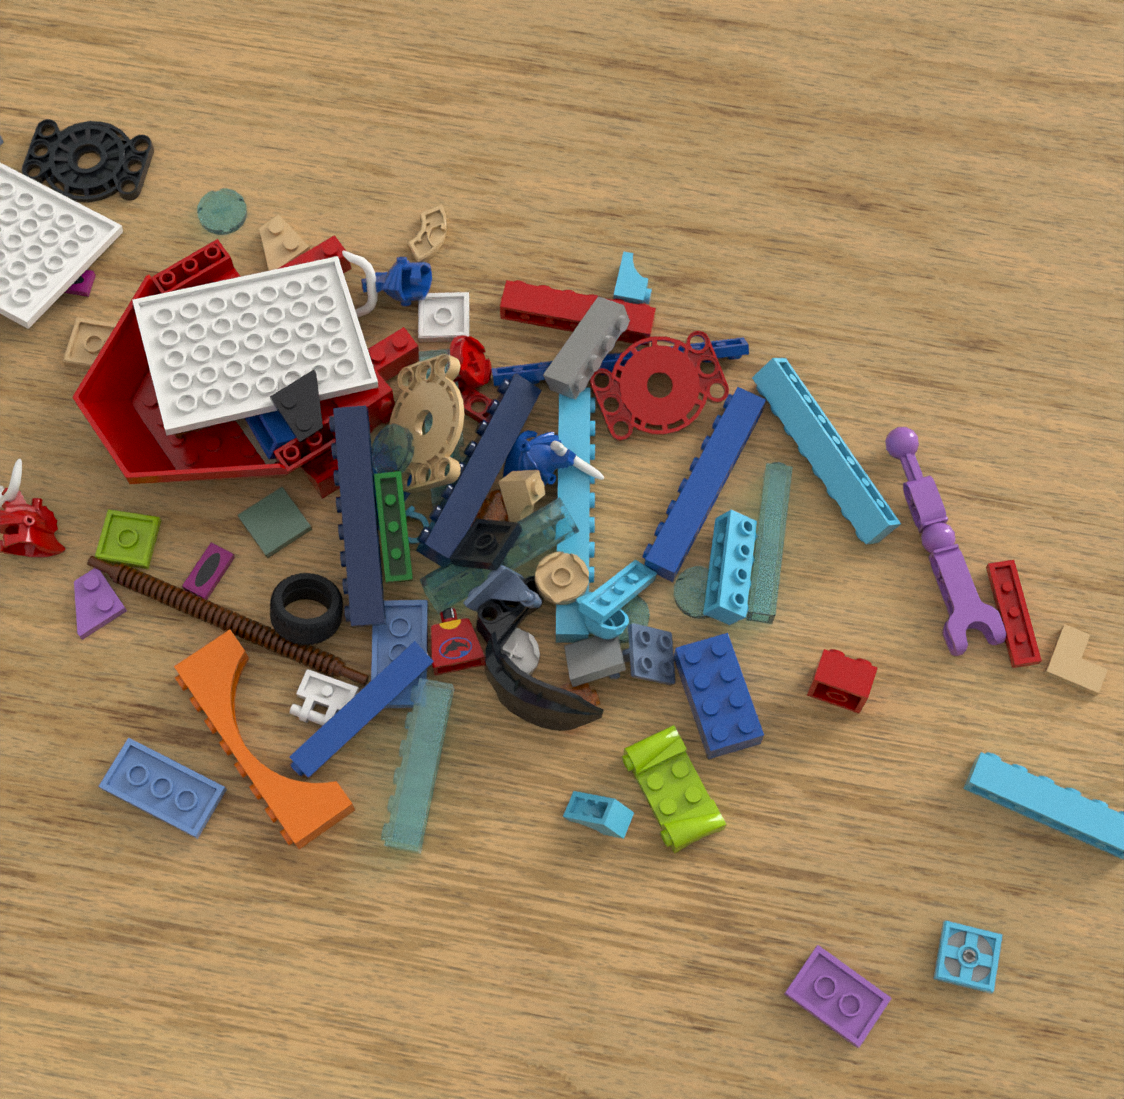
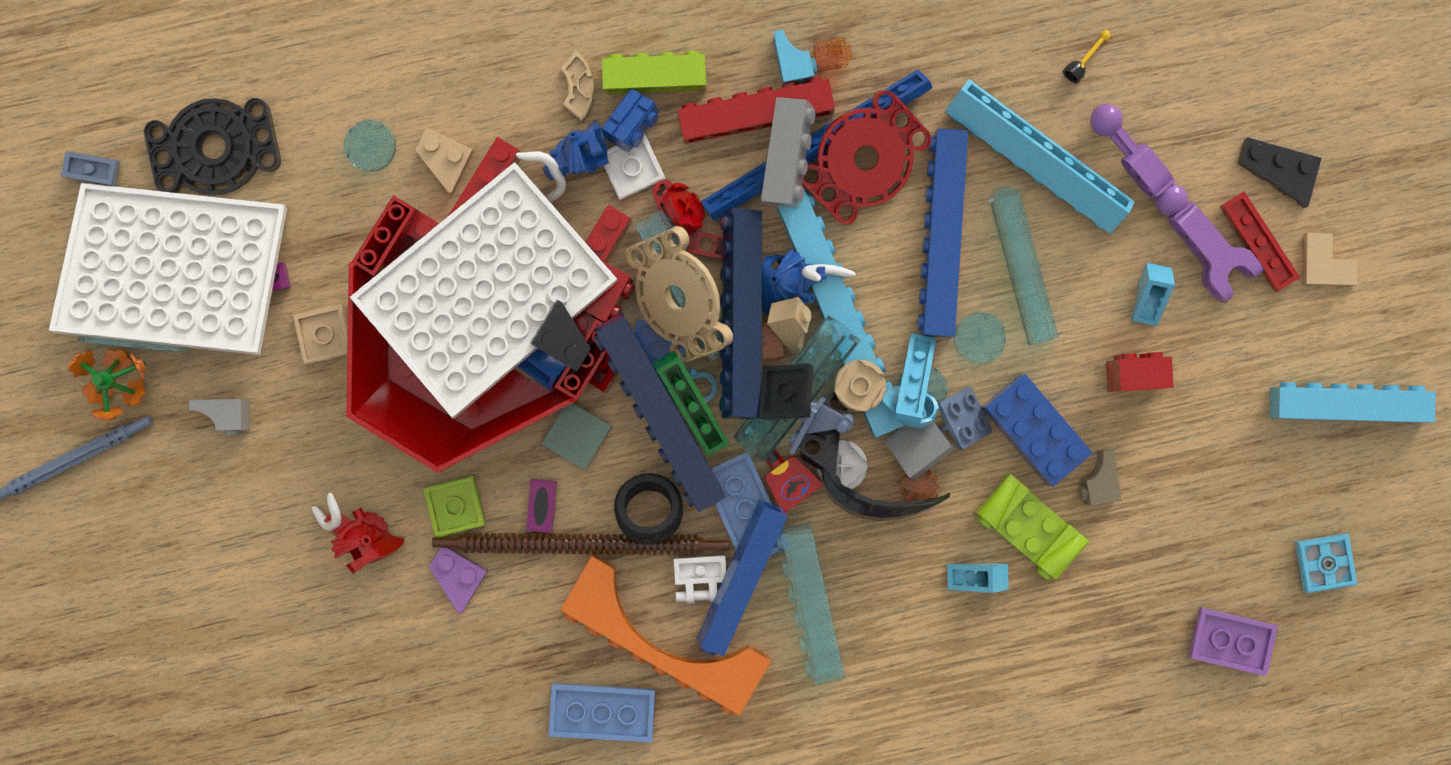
camera: 20 degrees left, 20 degrees up
clear light blue tile [371,424,414,473] -> none
medium azure brick [703,510,757,625] -> none
none -> blue brick [601,89,659,152]
none -> lime brick [602,51,706,95]
none -> clear orange brick [813,37,852,73]
none -> hinge [1063,30,1111,84]
none -> dark tan arch [1079,449,1122,506]
none -> medium azure arch [1131,263,1175,326]
none -> black wing [1238,137,1322,208]

